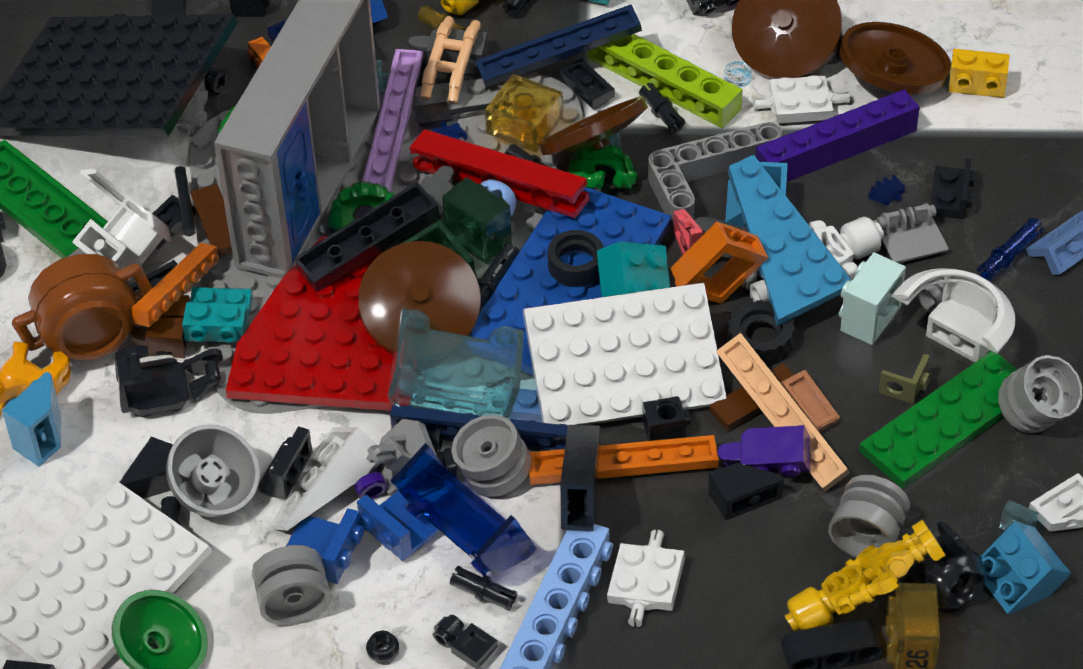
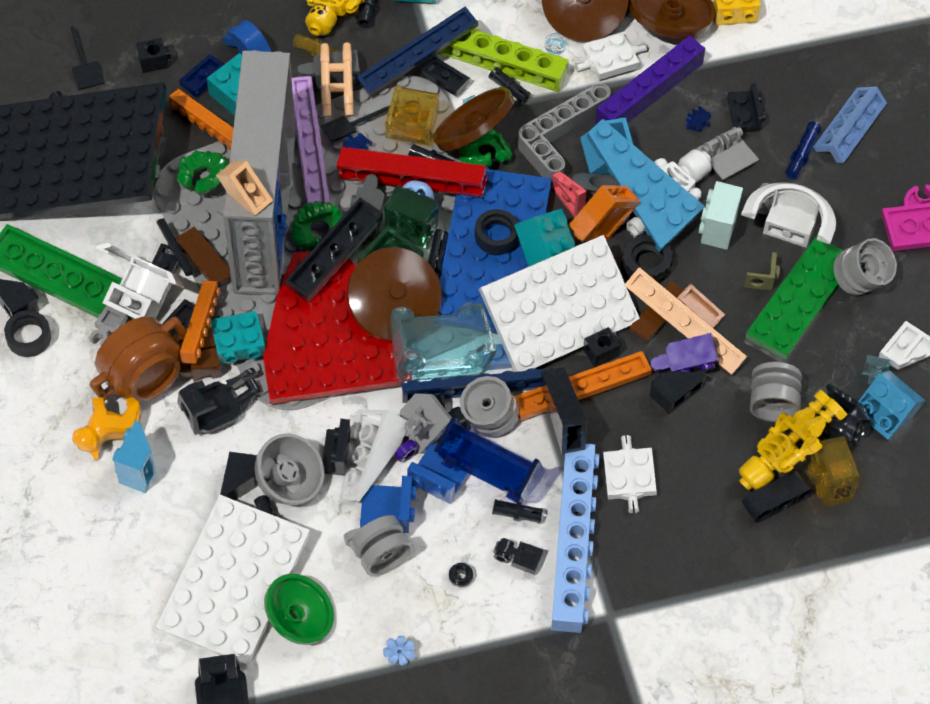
camera: 20 degrees left, 10 degrees up
none -> light nougat slope [216,161,273,215]

